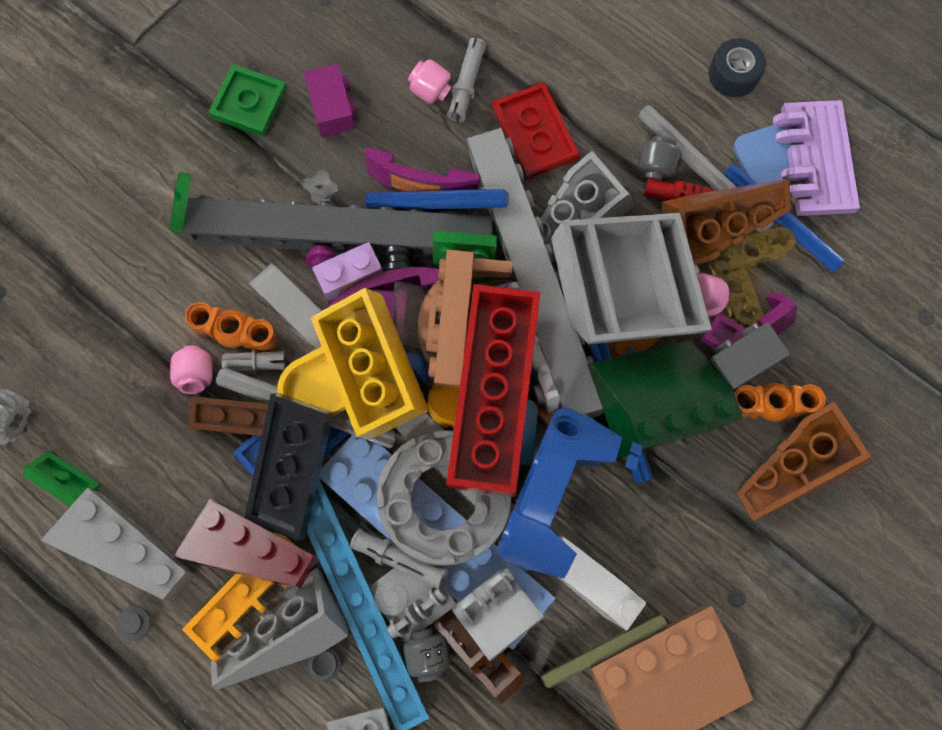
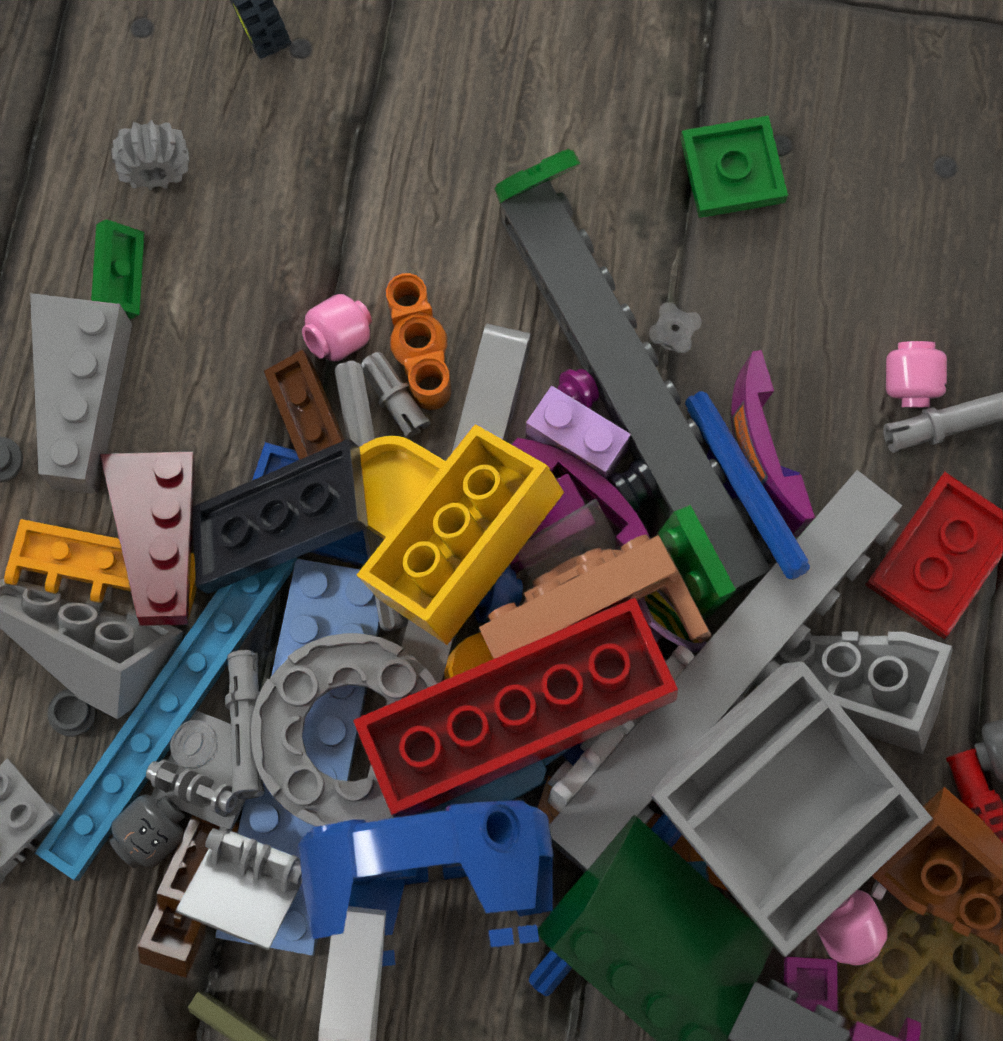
camera: 65 degrees right, 0 degrees up
magenta brick [304,64,358,138] -> none

